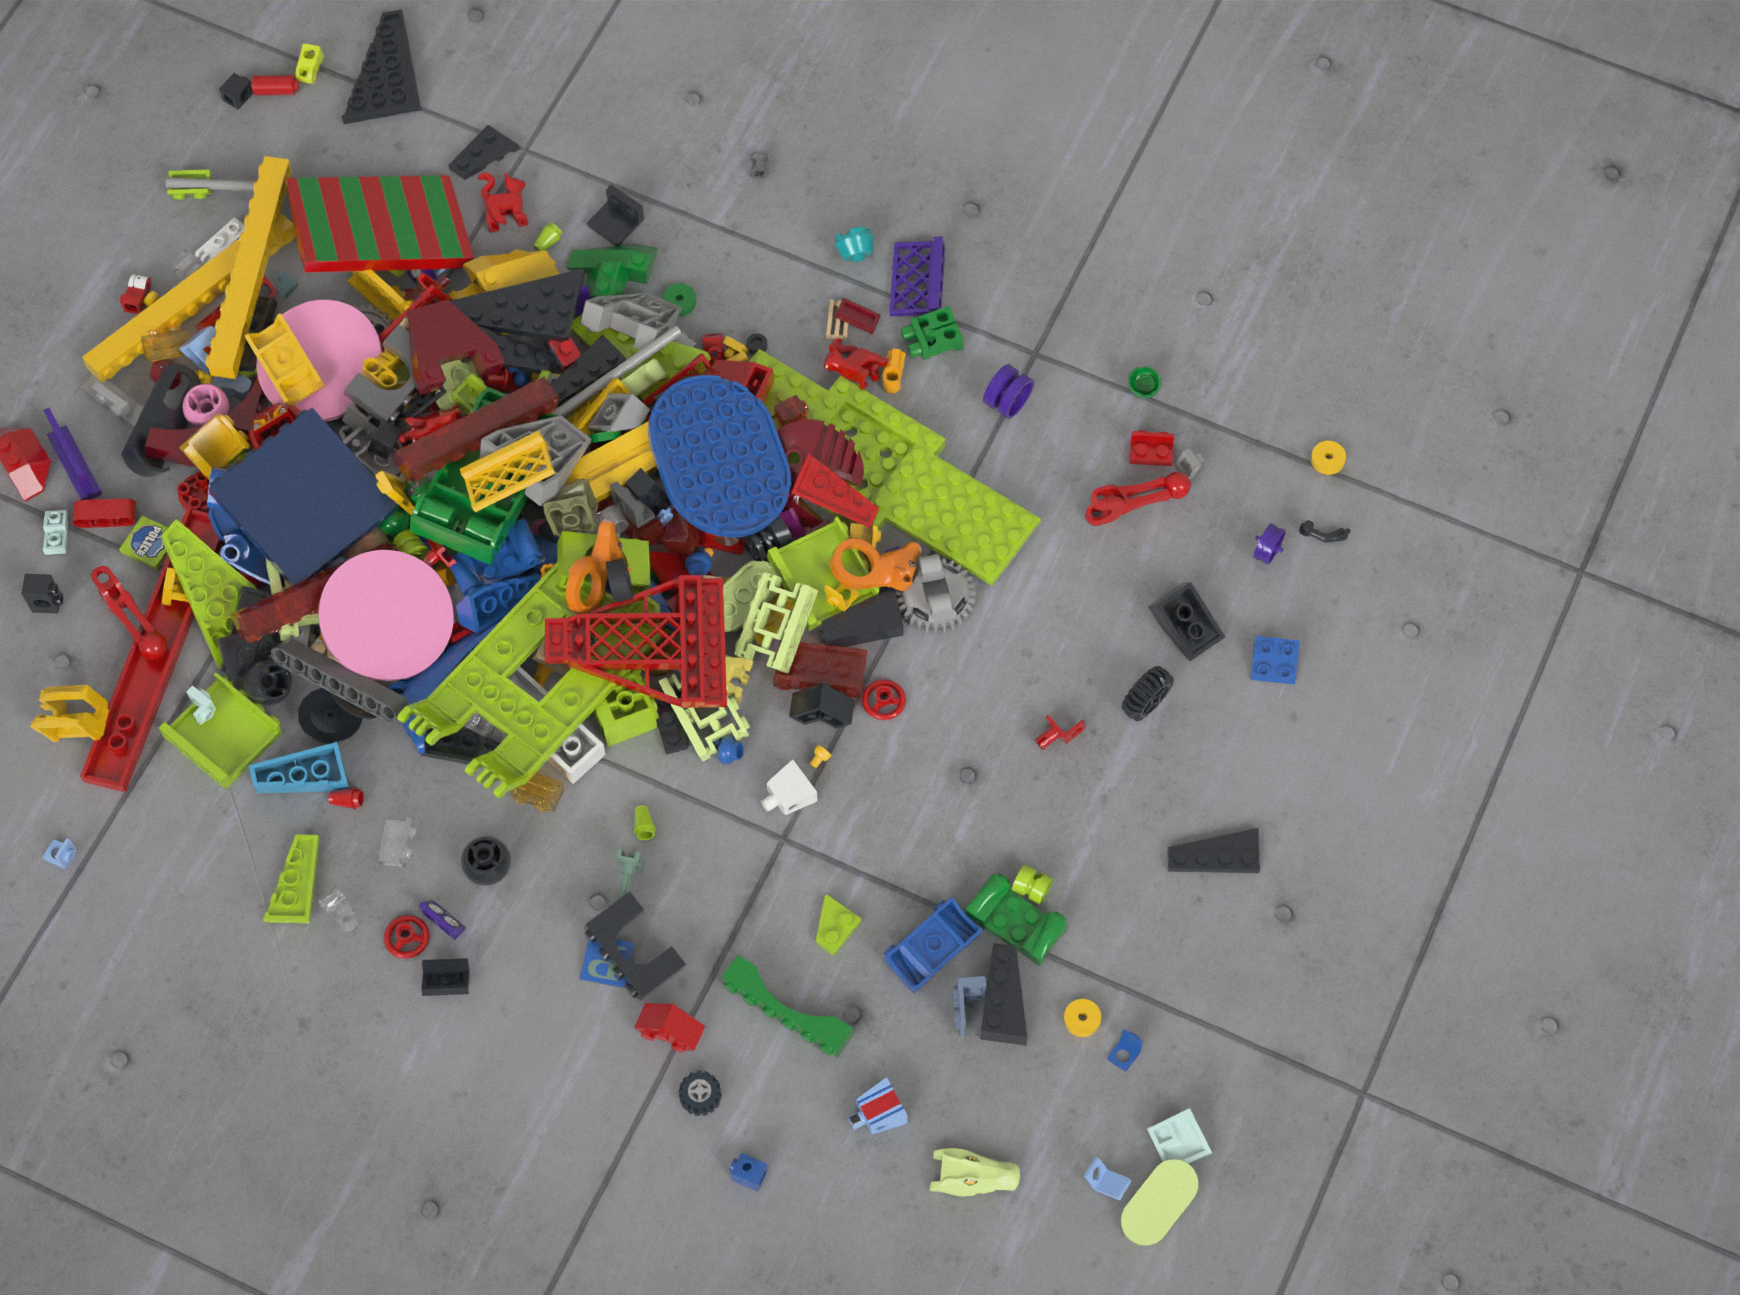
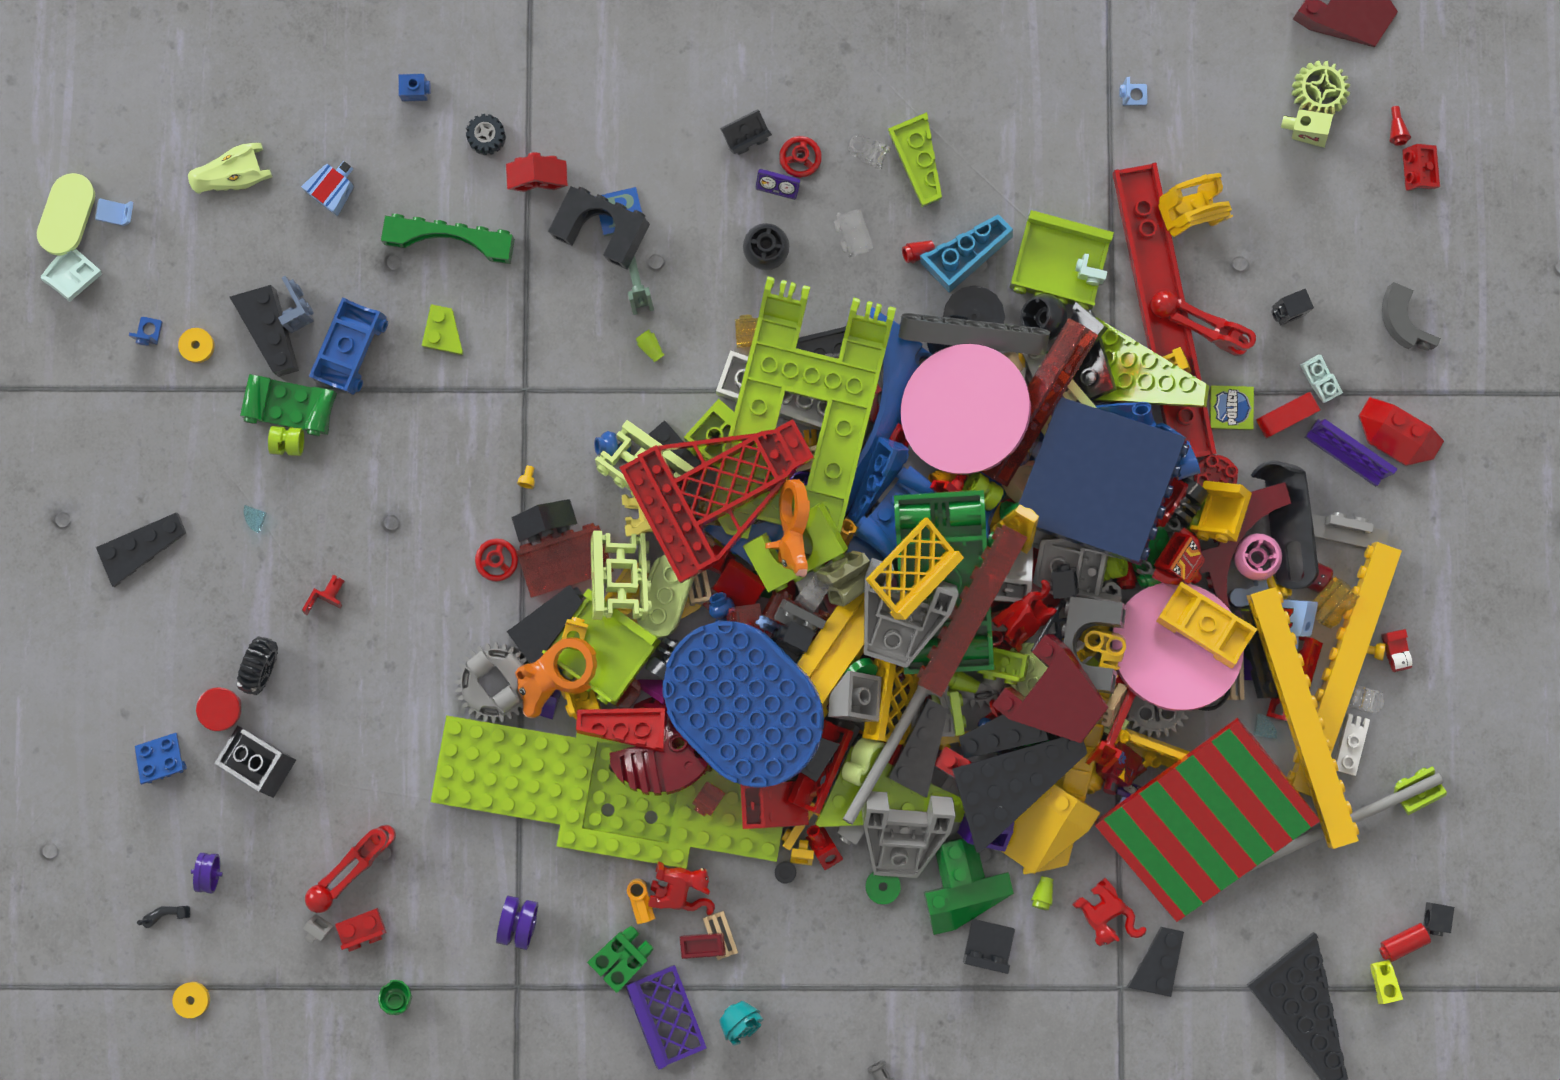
camera: 150 degrees right, 20 degrees up
black tyre [606,558,633,603] -> none
white torso [761,760,818,815] -> none
none -> red tile [196,687,241,731]
none -> clear light blue tile [244,505,267,533]

